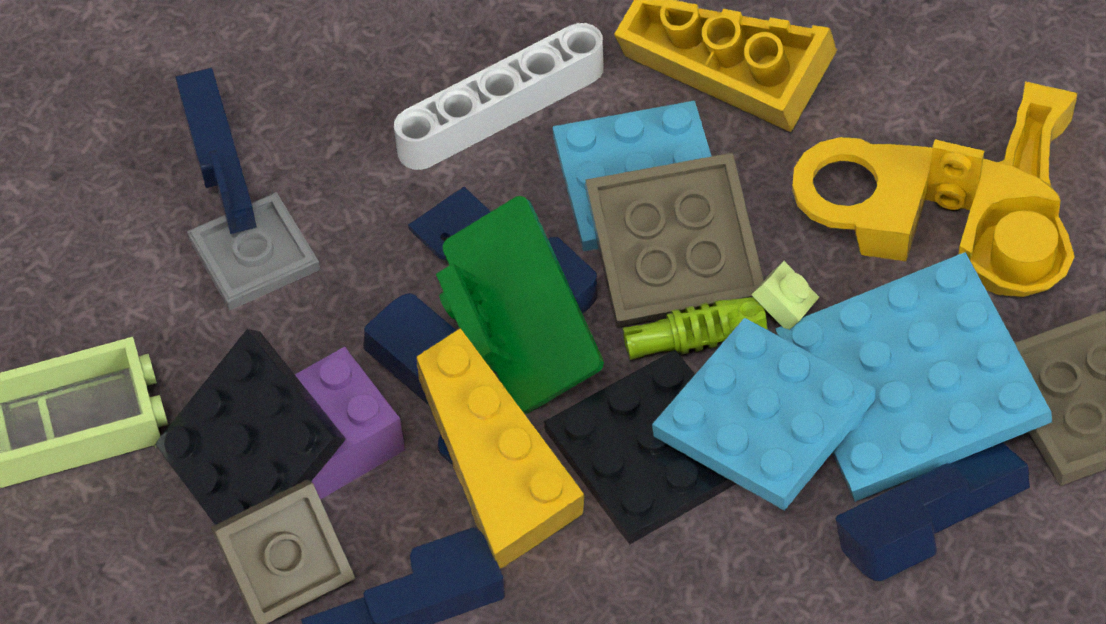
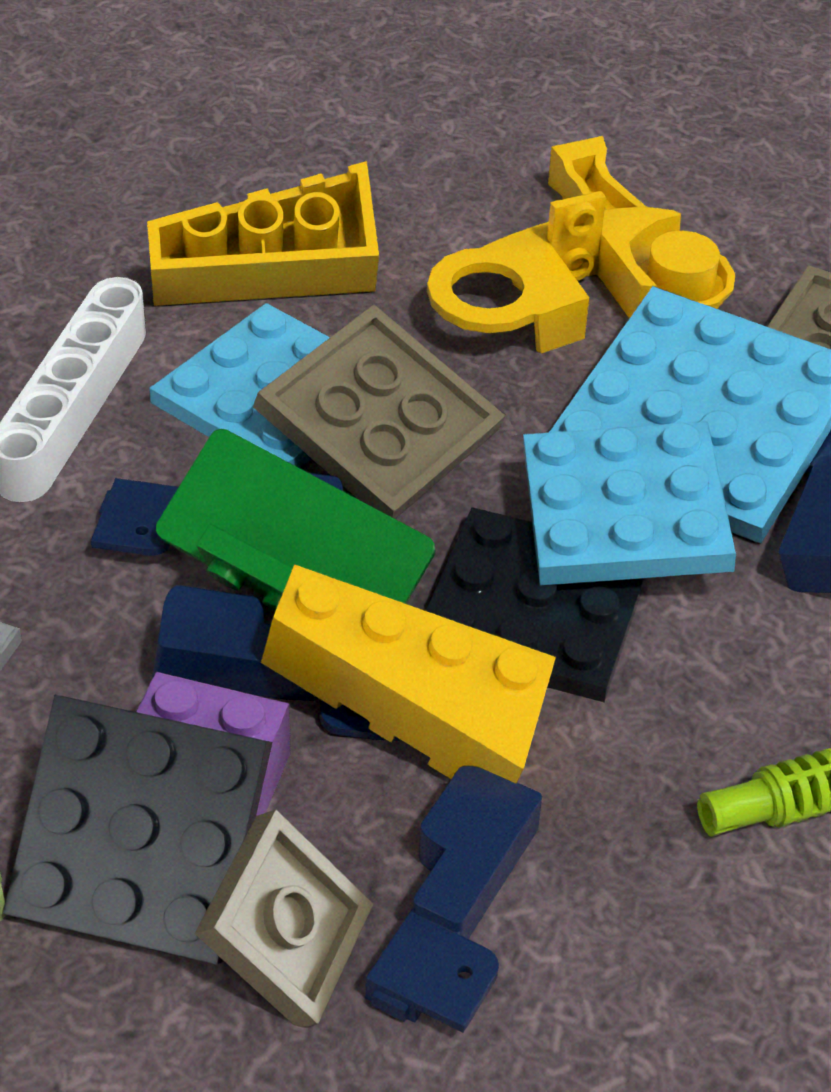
camera: 45 degrees left, 10 degrees down
lime hinge [622,297,767,360] -> none
yellowish green plate [752,261,819,330] -> none

